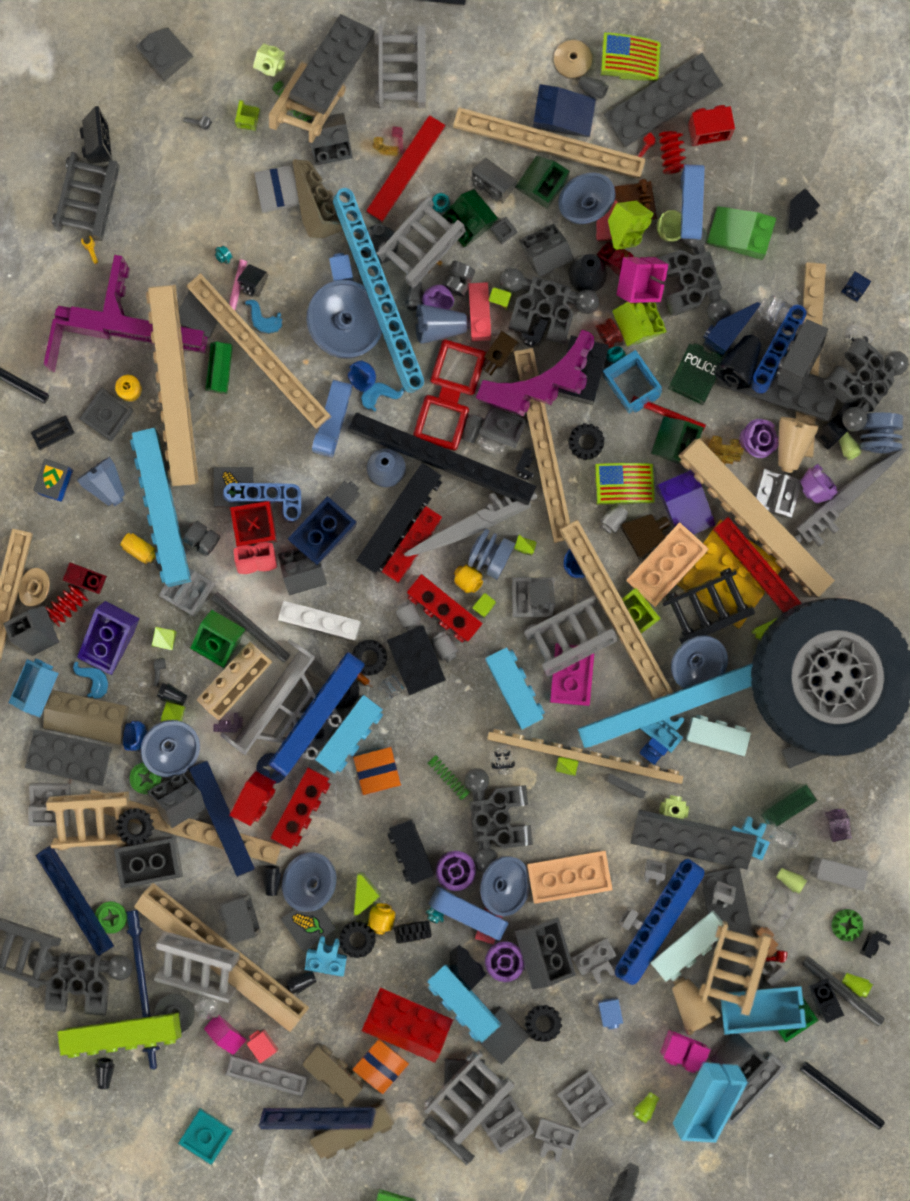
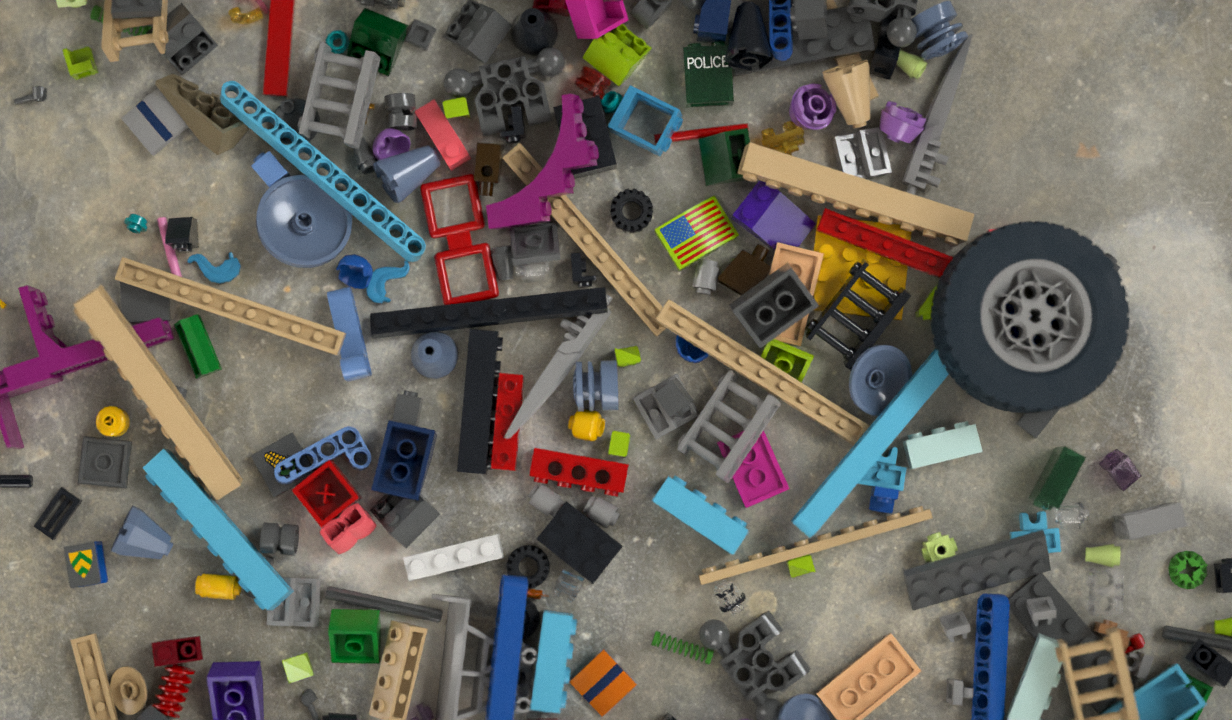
camera: 25 degrees left, 0 degrees up
dark grey tile [605,773,646,799] -> none
none -> dark grey brick [729,262,819,348]

